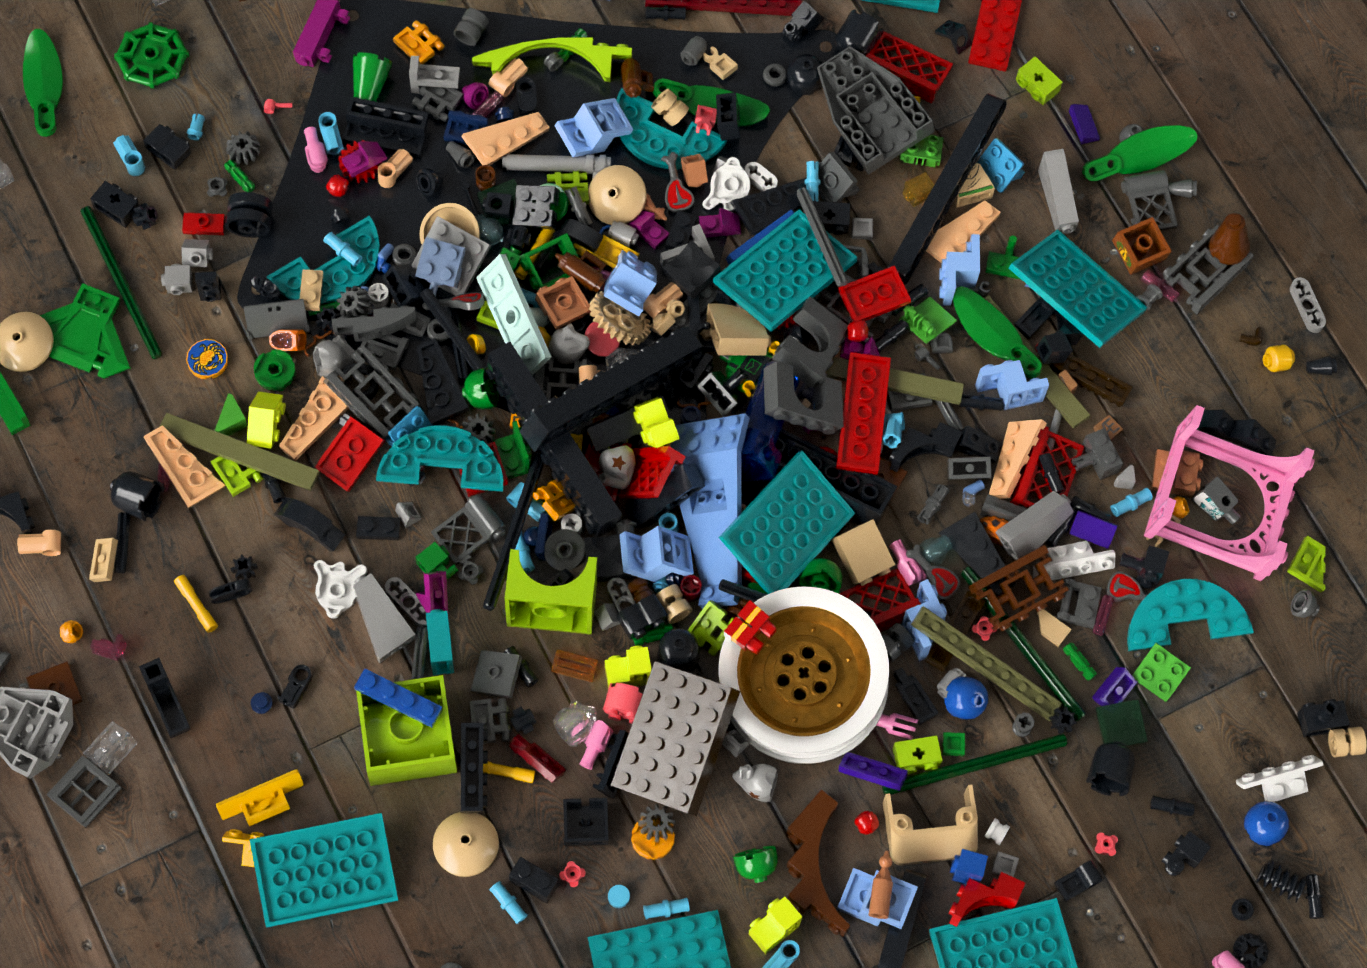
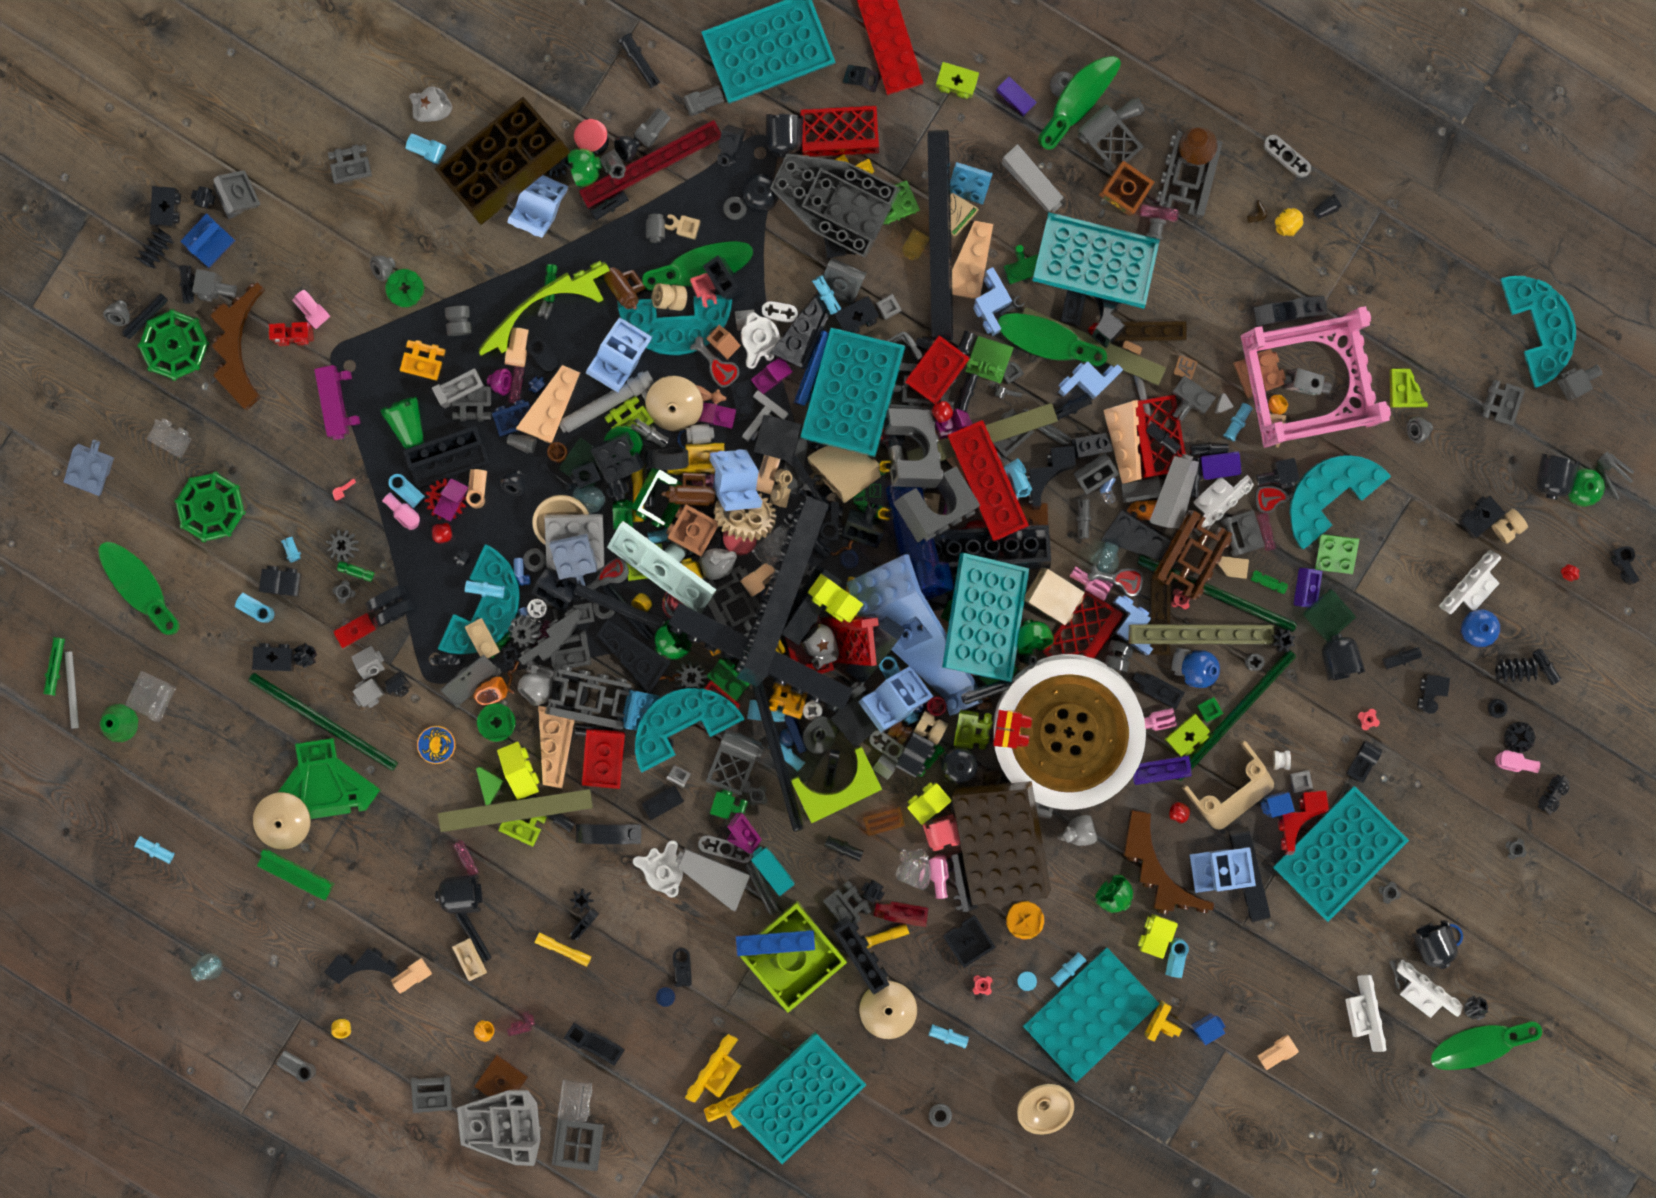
camera: 30 degrees left, 20 degrees up
light nougat wing [144,425,225,508] -> none
dark grey plate [471,650,522,698] -> none
black brick [509,857,559,904] -> none
dark grey gear [638,804,676,842] -> none
dark grey axle [797,187,848,287] -> none
nougat wheel [868,851,893,919] -> none

